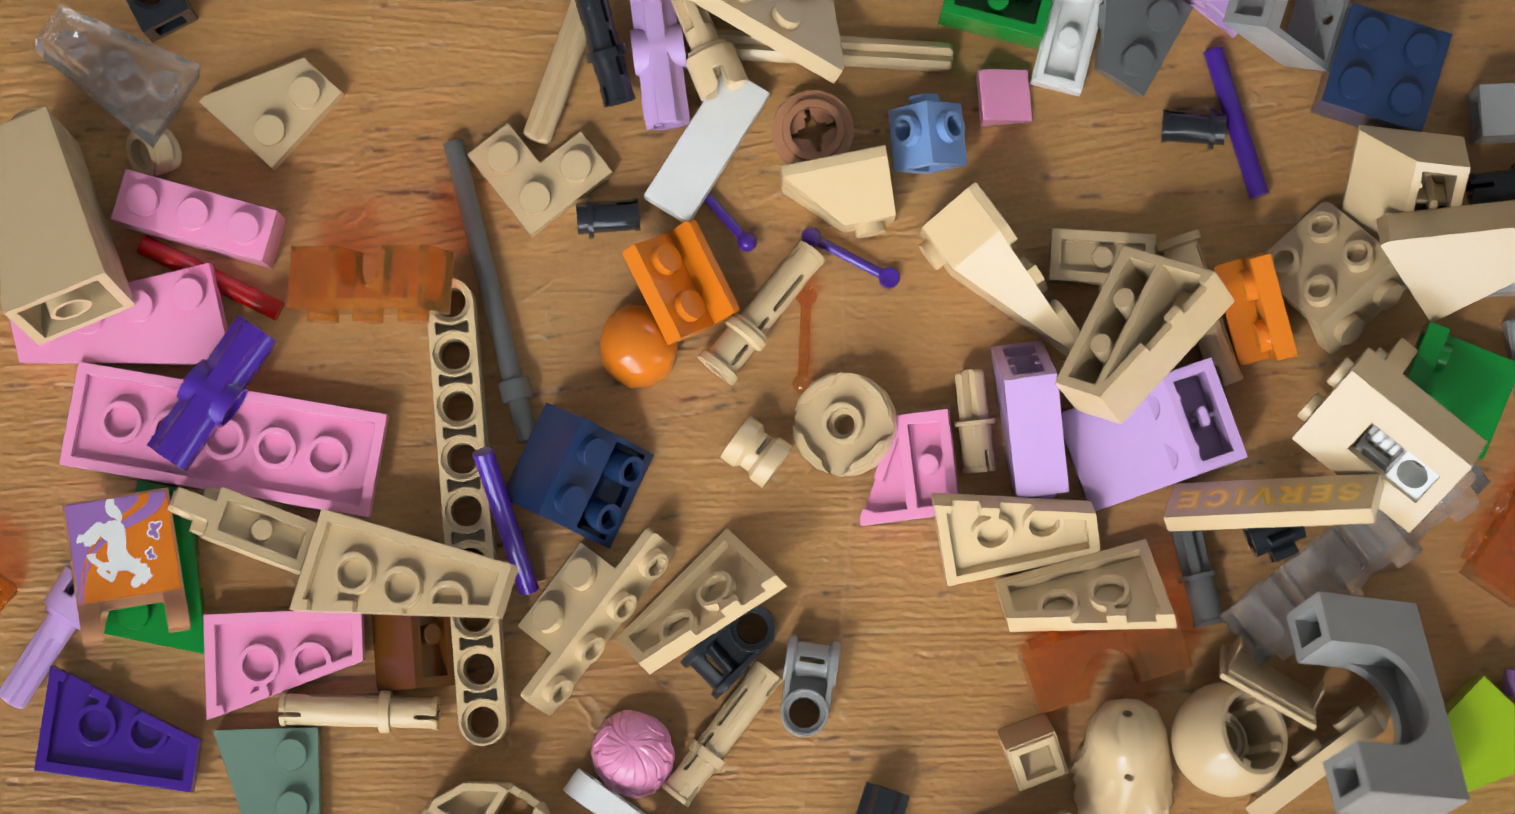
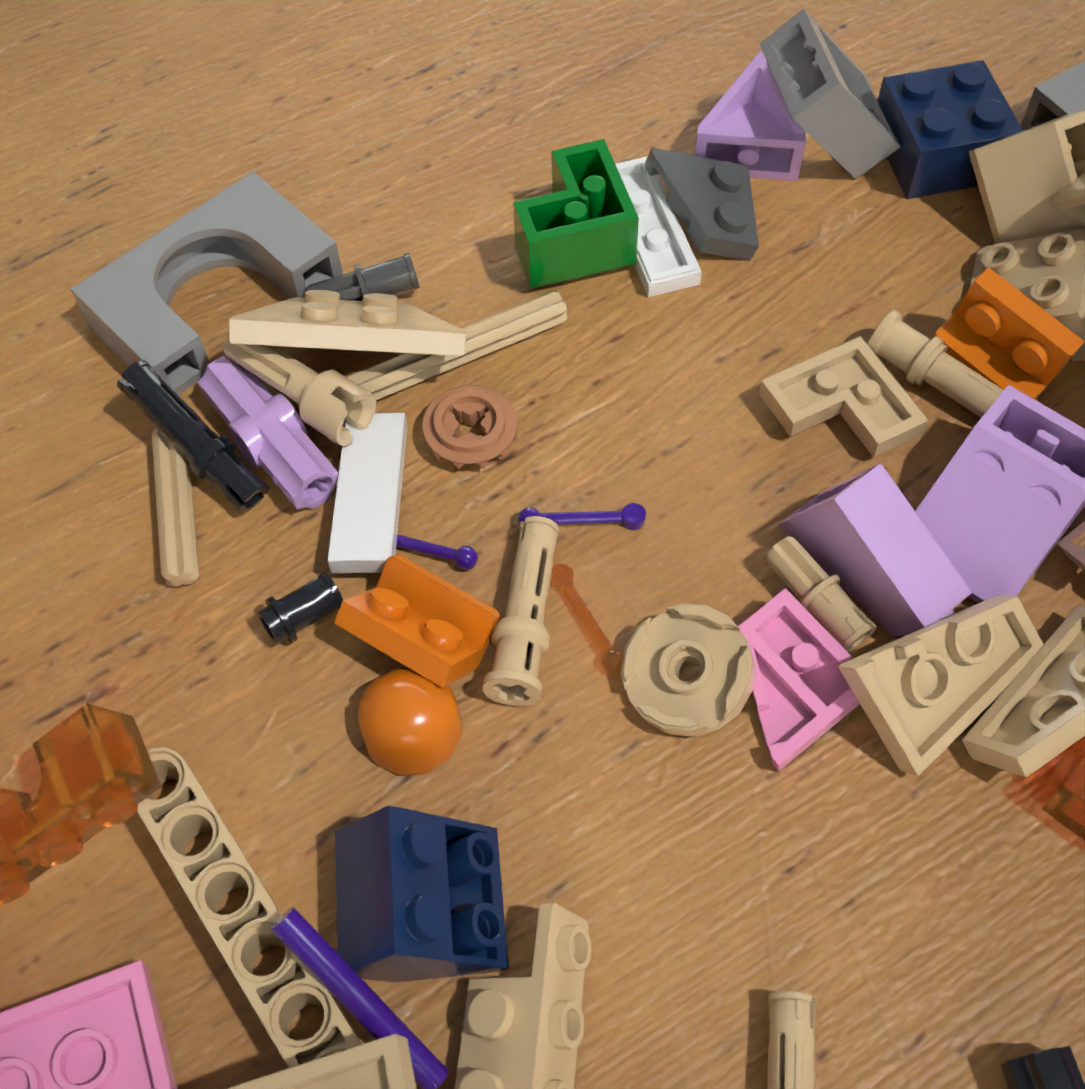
camera: 30 degrees left, 25 degrees down
dark grey bar [443,139,535,443] -> none
tan plate [467,123,613,238] -> none
tan wing [616,528,787,674] -> none
black piece [680,605,777,700] -> none
tan wheel [720,416,793,488] -> none
tan slope [780,145,896,238] -> none
light grey piece [780,634,841,738] -> none
medium blue brick [888,93,967,174] -> none
tan wedge [918,182,1080,357] -> none
bright pink slope [976,69,1032,127] -> none
tan wedge [1055,246,1235,425] -> none
black pin [1161,108,1226,150] -> none
dark purple bar [1203,46,1270,200] -> none

